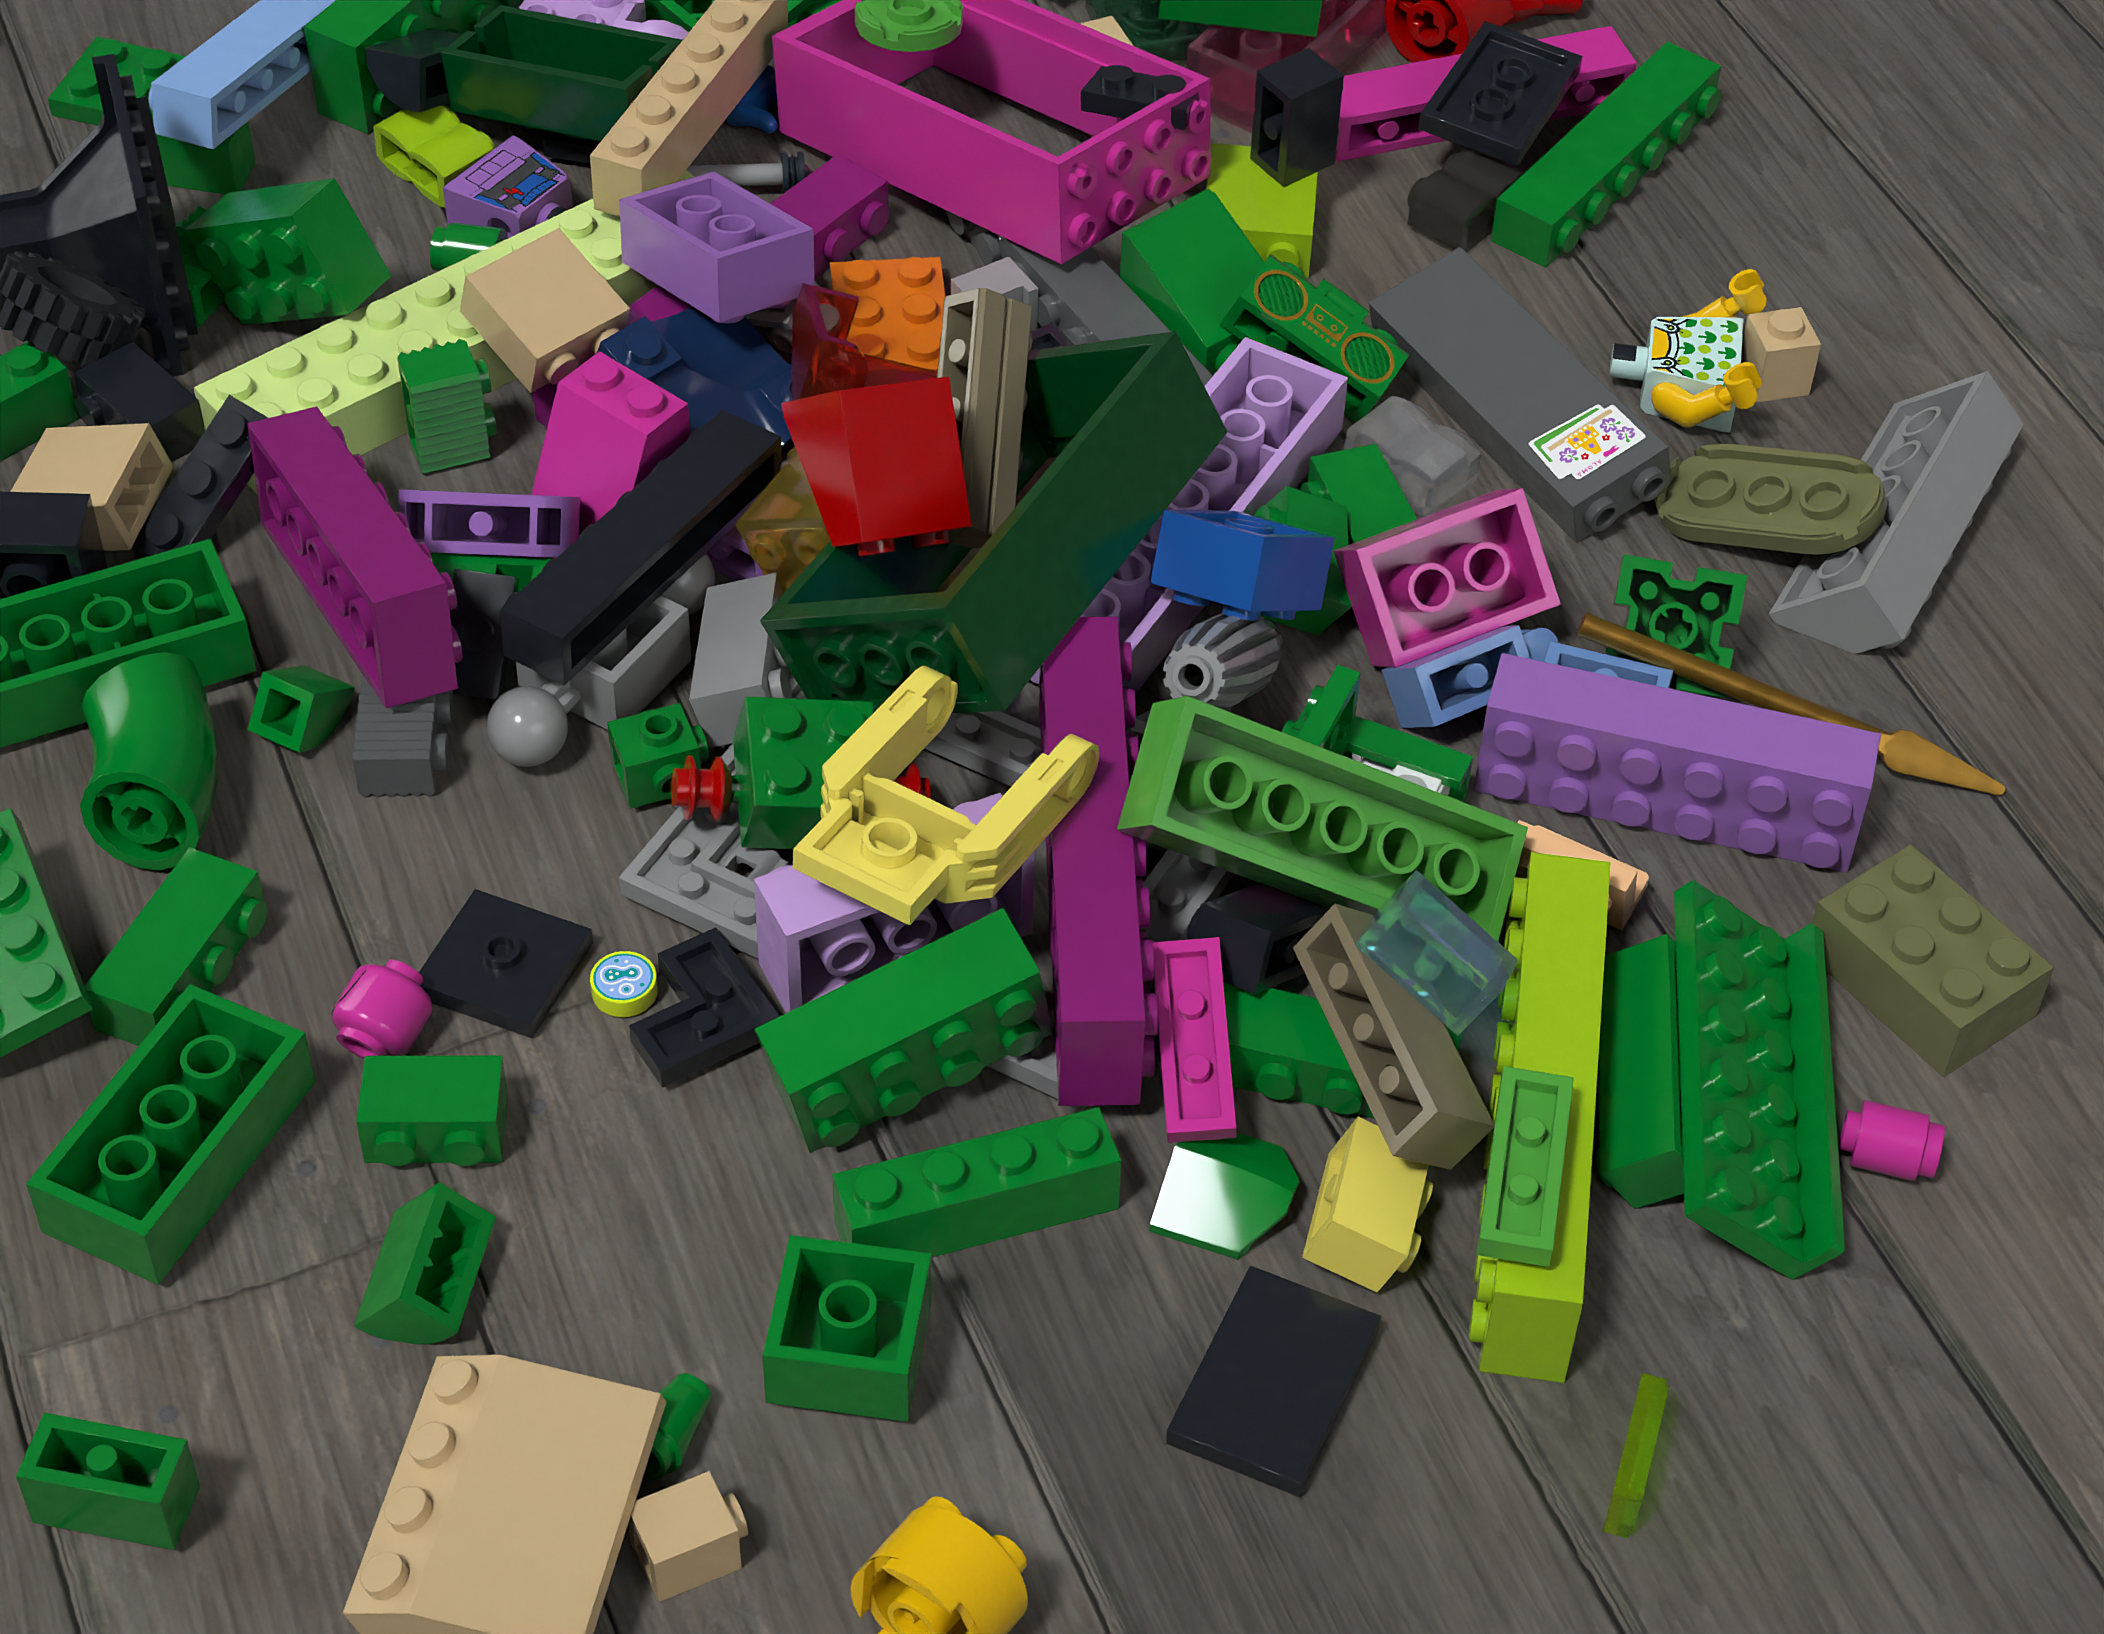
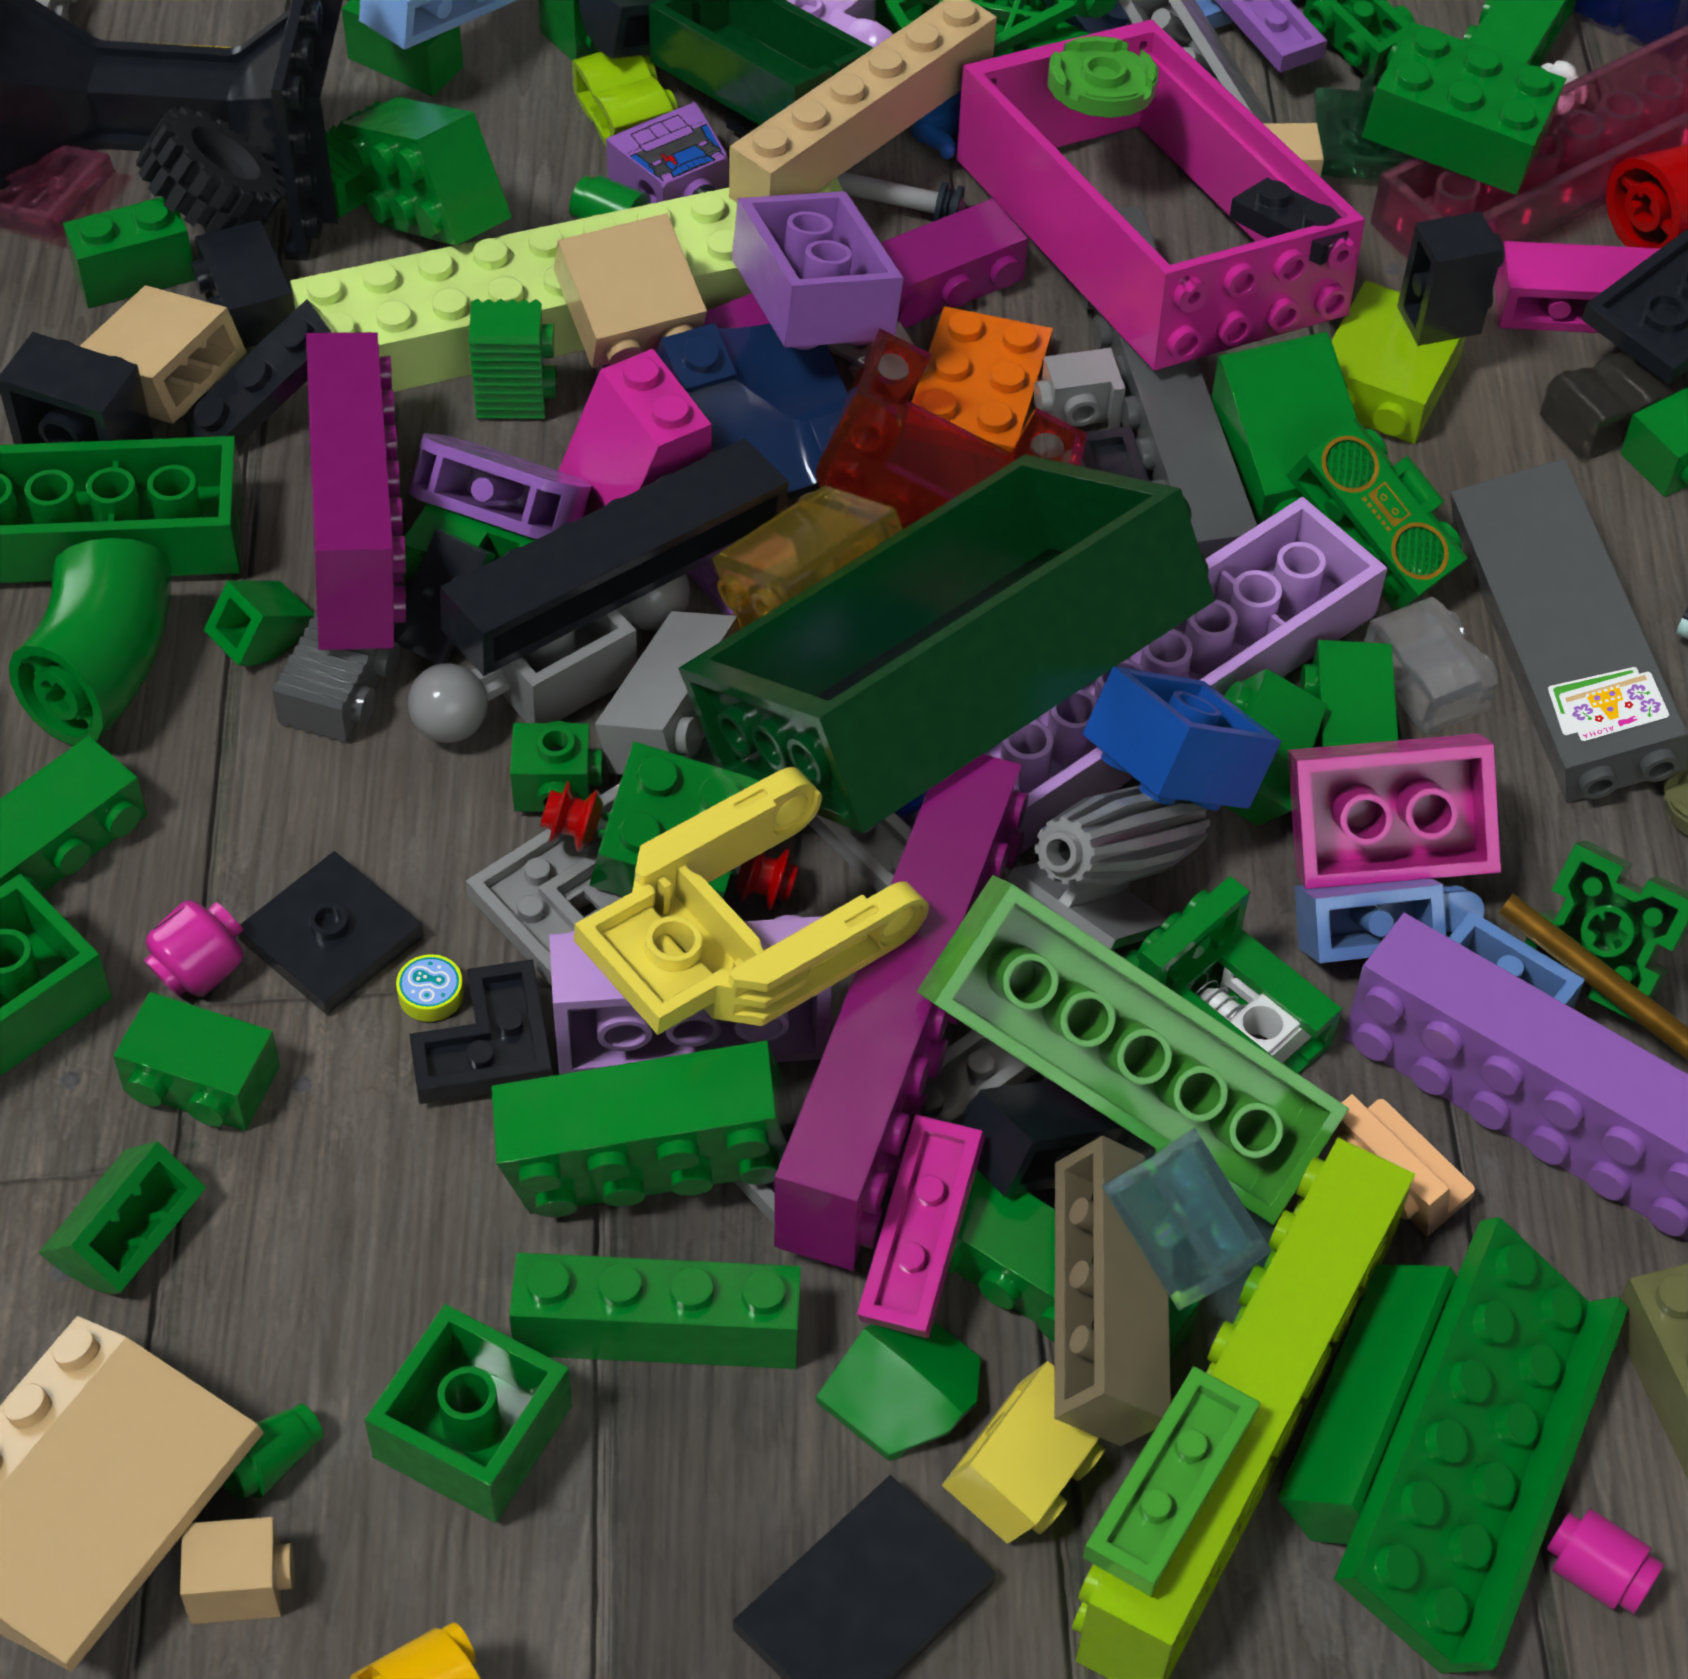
camera: 20 degrees right, 5 degrees up
red slope [781,376,972,556] -> none
dark tan brick [937,288,1033,549] -> none

